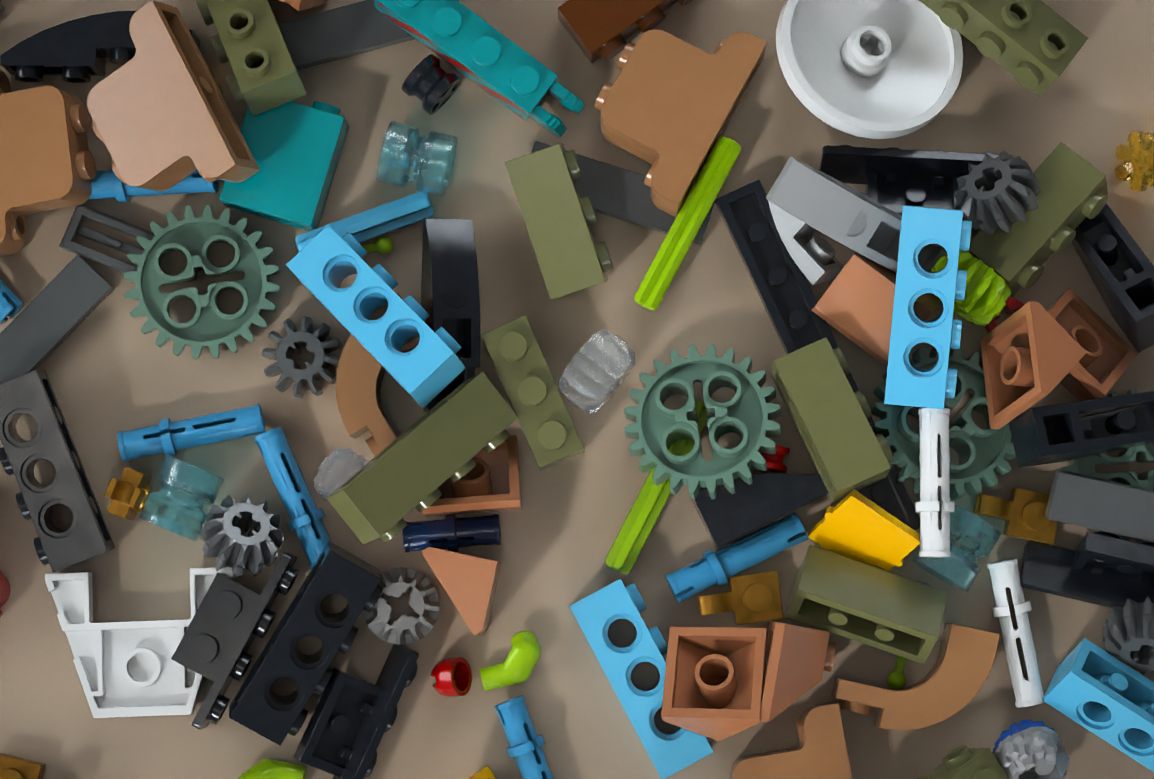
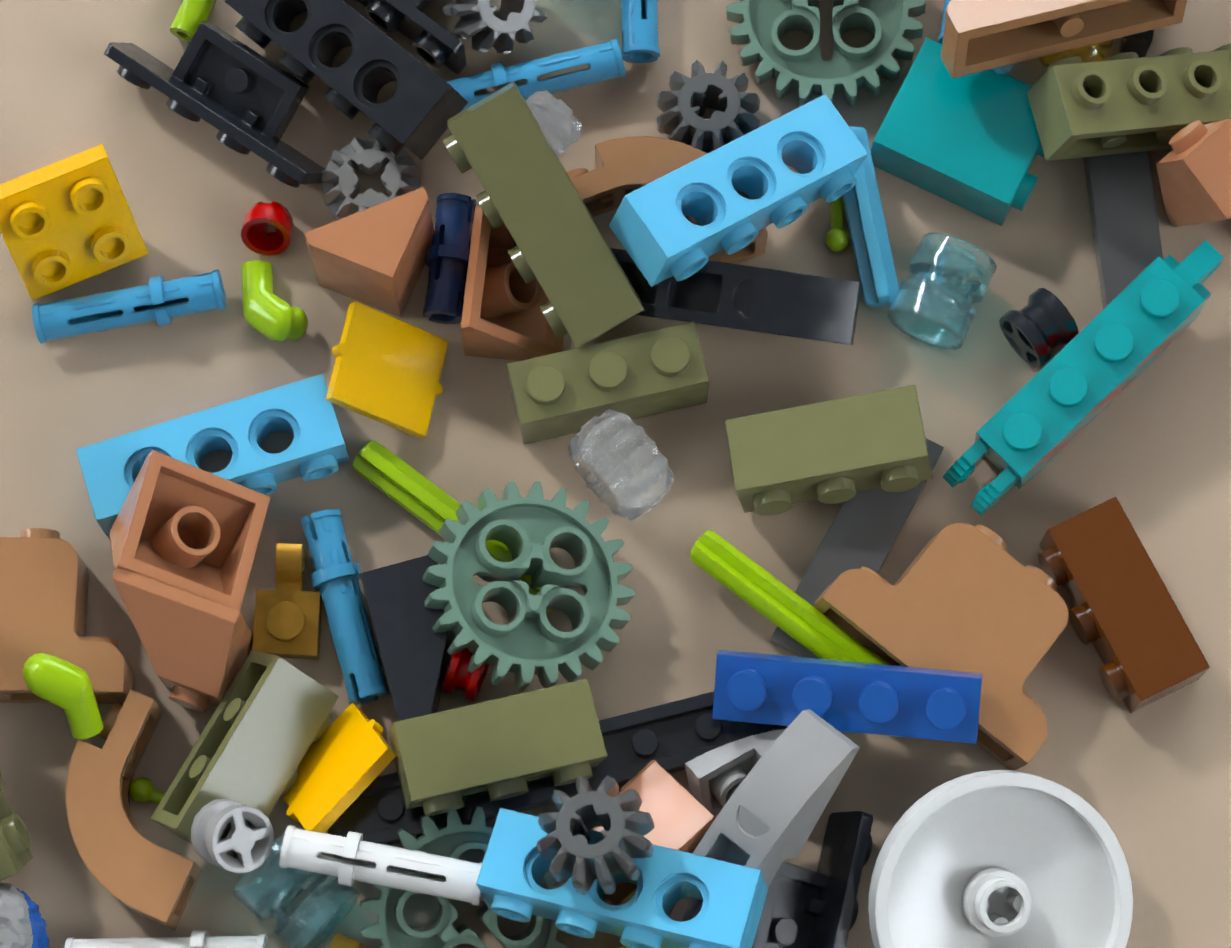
camera: 95 degrees right, 10 degrees down
none -> lime arm [22,653,104,739]
none -> light grey wheel [191,798,274,874]
none -> yellow piece [325,301,449,439]
none -> dark grey gear [537,775,655,895]
none -> blue plate [712,650,982,744]

